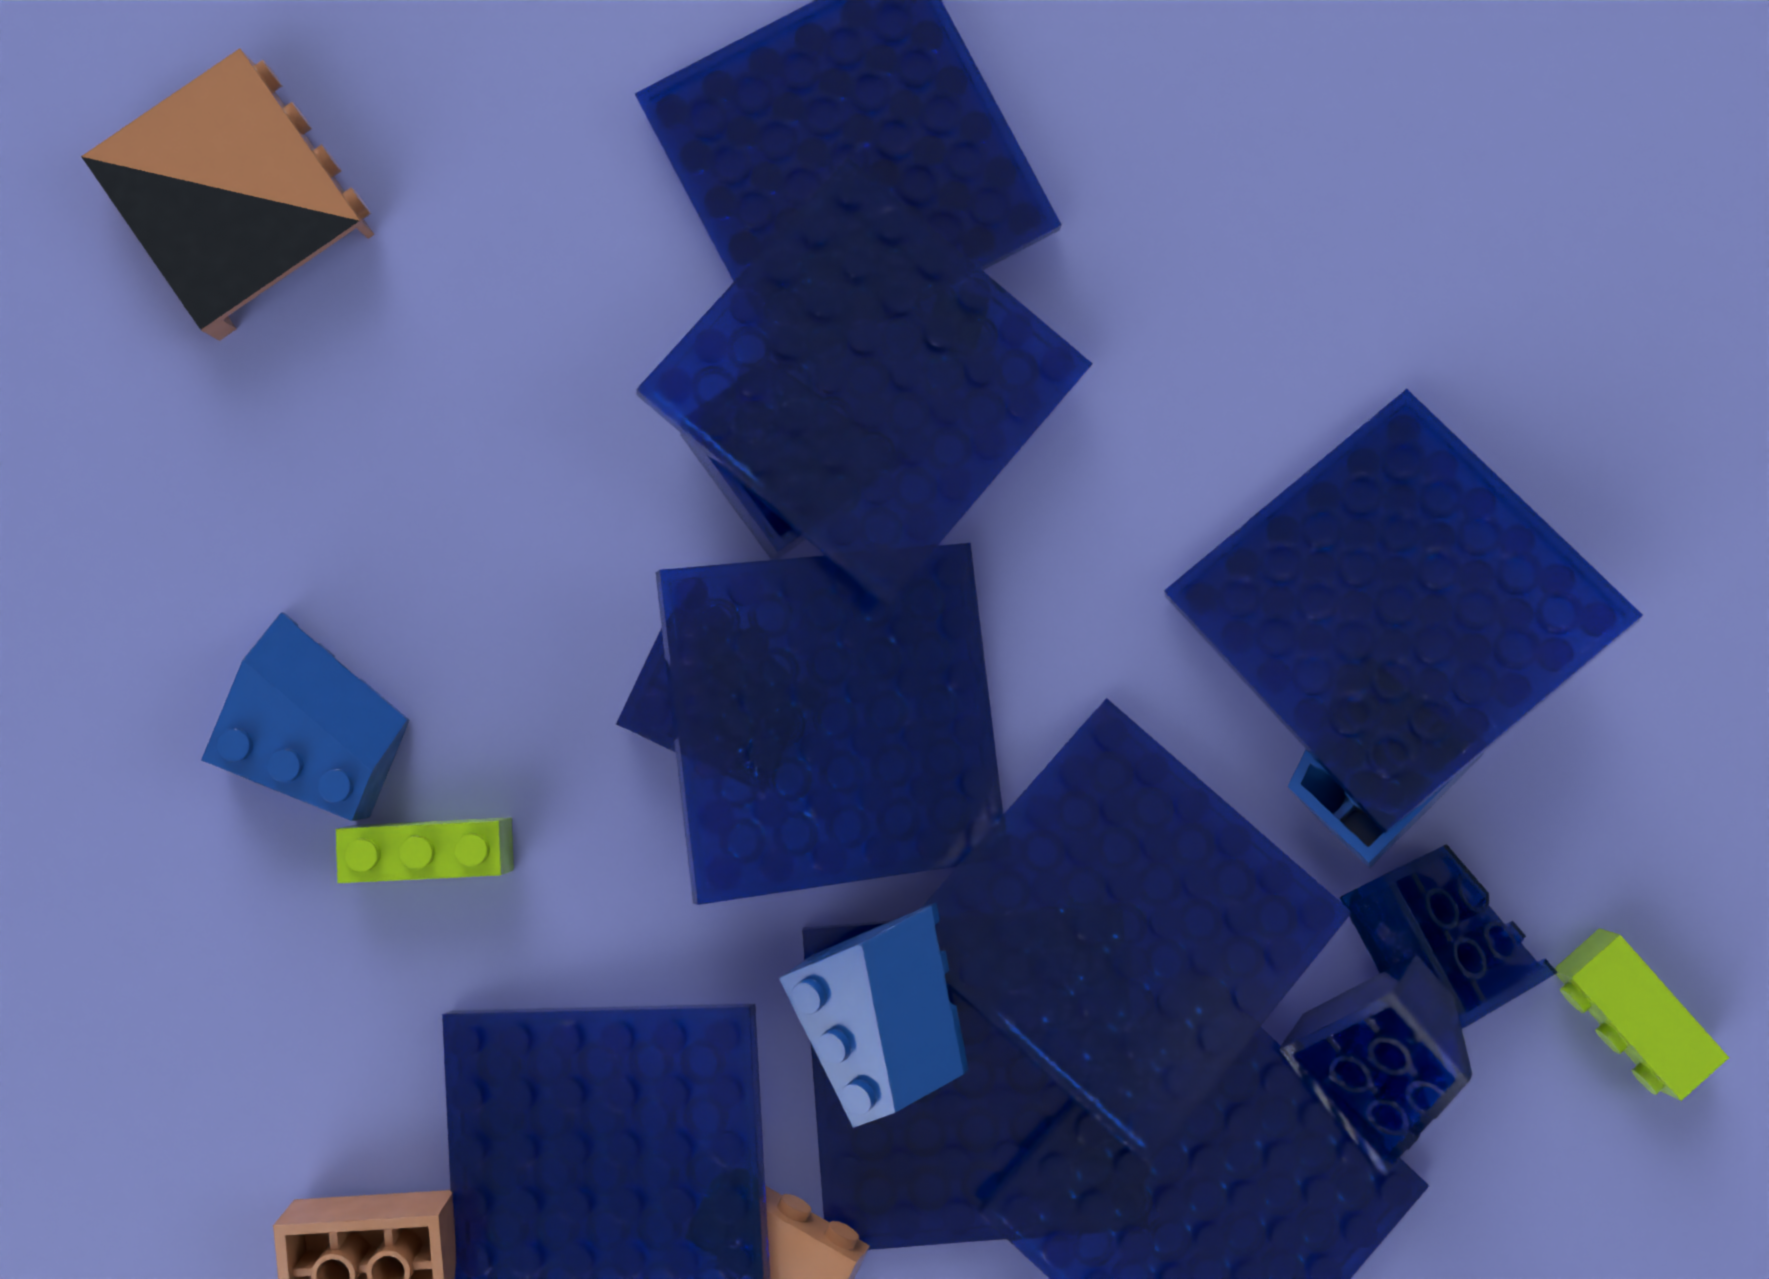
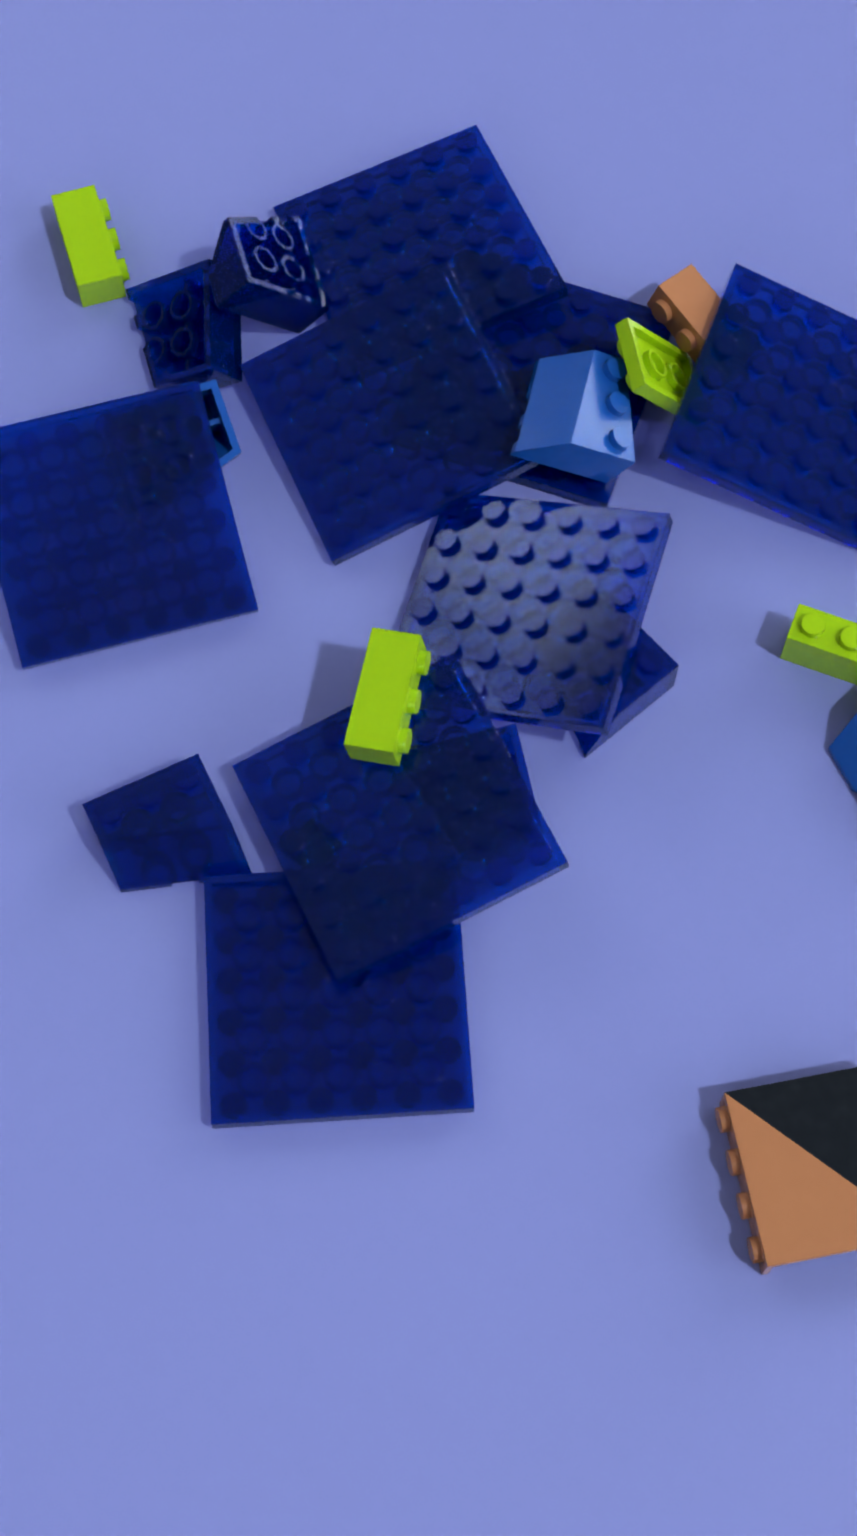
camera: 155 degrees left, 20 degrees down
none -> clear blue wedge [82,754,253,893]
none -> lime brick [343,627,431,767]
none -> lime plate [615,317,708,427]

